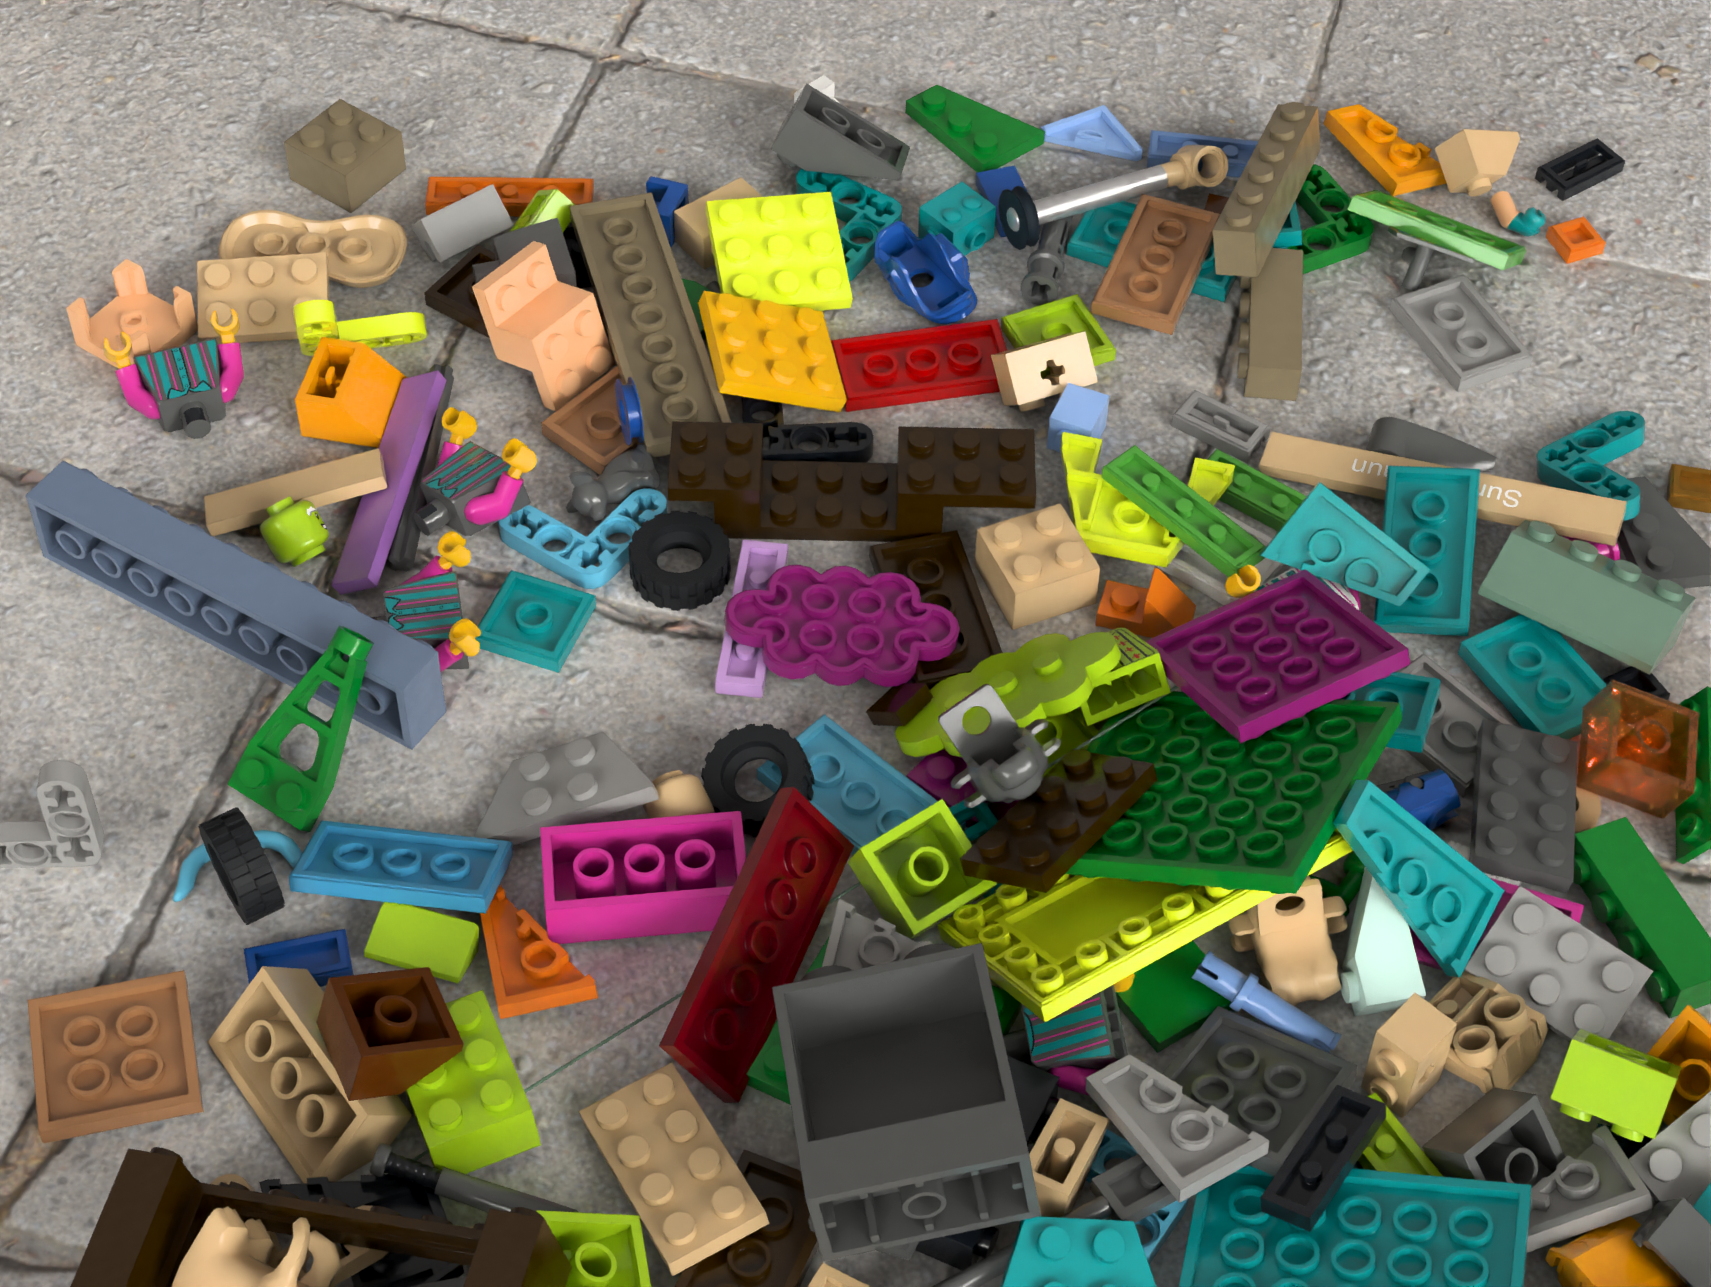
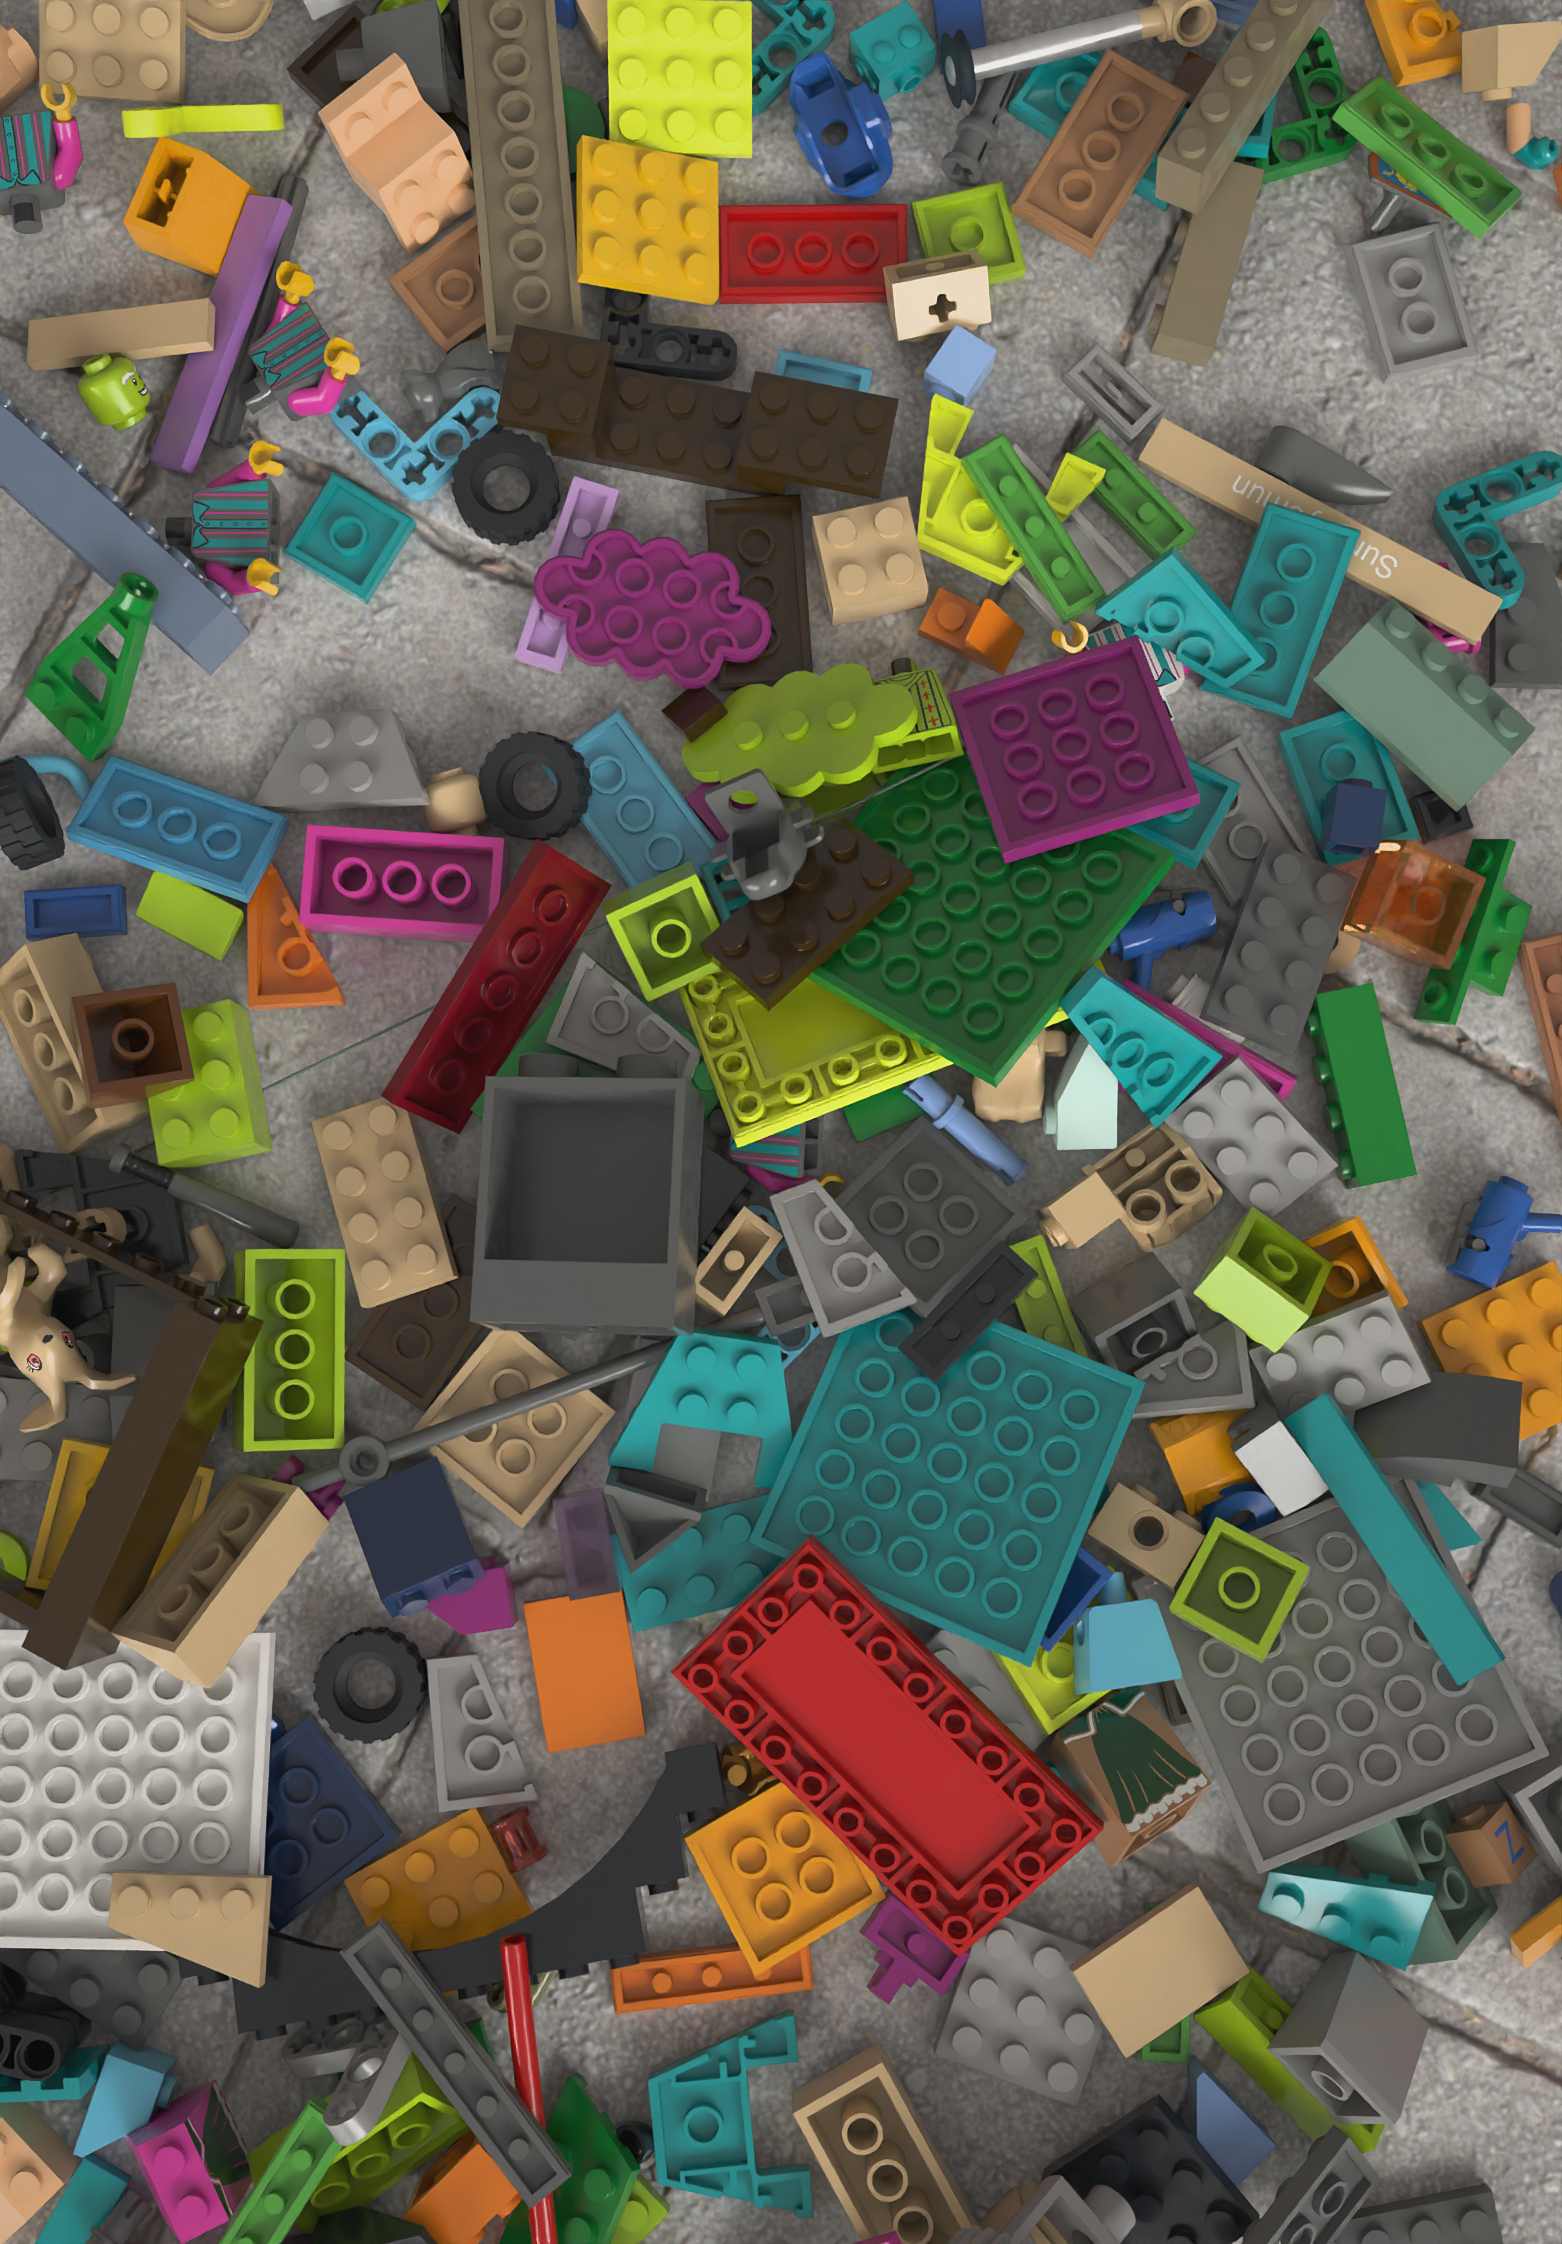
camera: 10 degrees right, 35 degrees up
blue piece [615,377,644,445] -> none
none -> dark blue brick [1319,778,1387,858]

